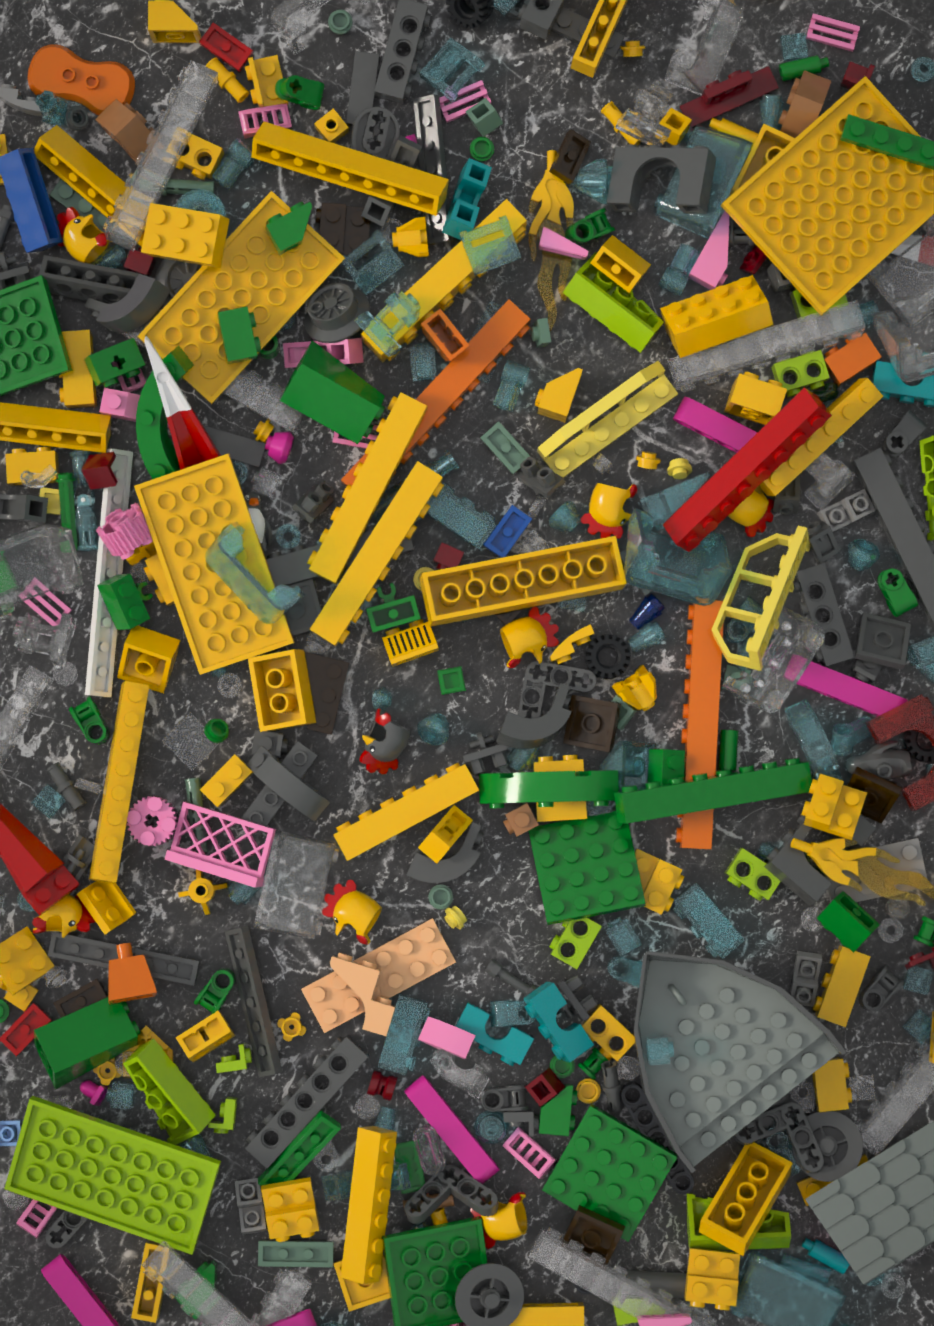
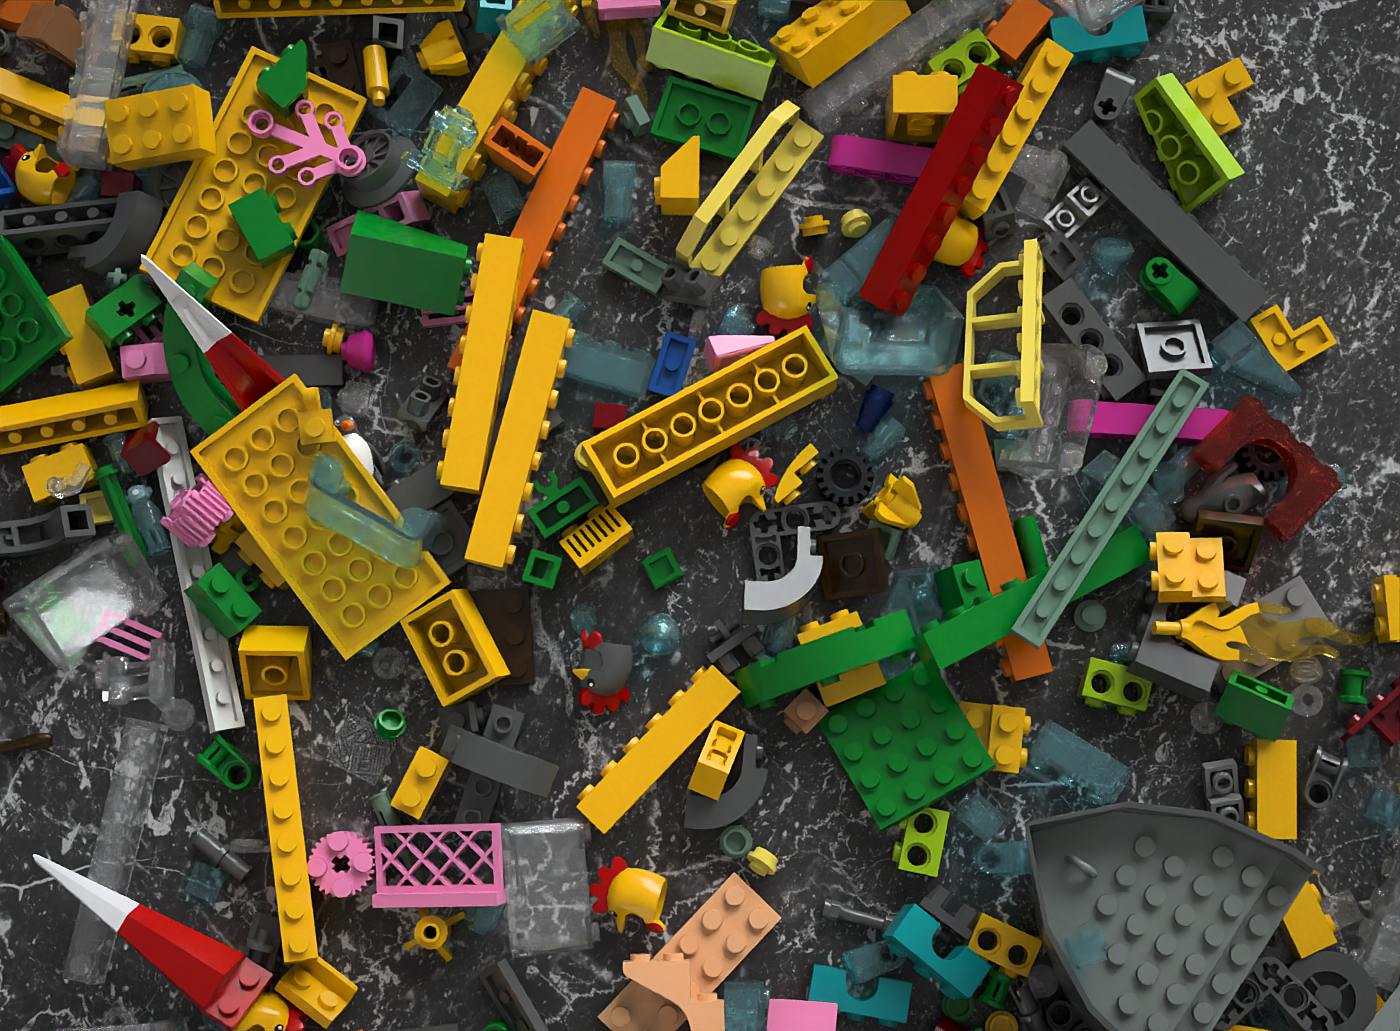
camera: 15 degrees left, 5 degrees down
none -> sand green axle [102,267,127,296]
none -> bright pink plant [248,99,366,189]
none -> sand green axle [291,249,328,311]
none -> yellow plate [297,387,336,445]
none -> yellow cylinder [363,45,390,106]
none -> green brick [521,549,563,591]
none -> green plate [650,75,758,162]
none -> bright pink slope [703,335,775,372]
none -> sand green plate [1010,367,1210,650]
none -> sand green plate [1073,600,1106,632]

